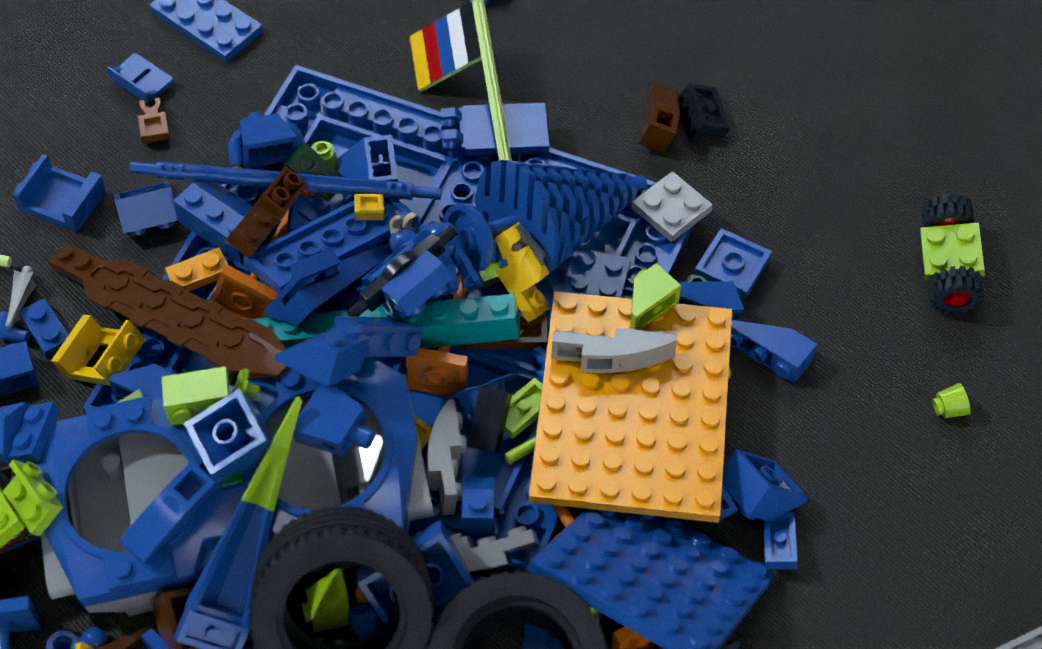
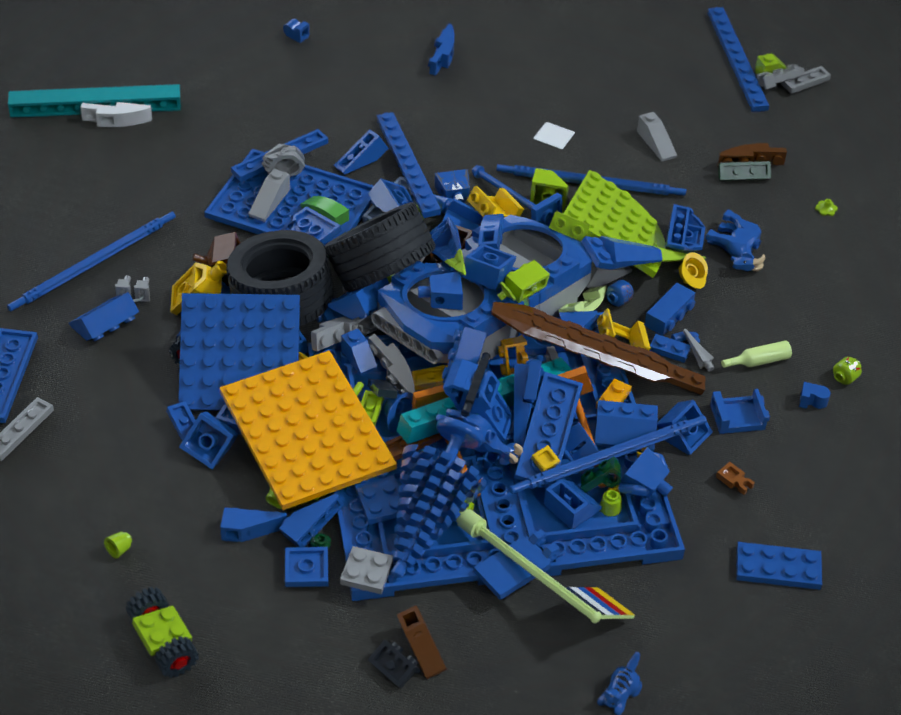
camera: 145 degrees right, 10 degrees down
piece [107,53,174,104] -> none
reddish brown slope [226,166,308,259] -> none
blue slope [274,324,370,387] -> none
yellow plate [493,222,549,323] -> none
light grey slope [551,328,677,373] -> none
lime slope [630,263,681,330] -> none

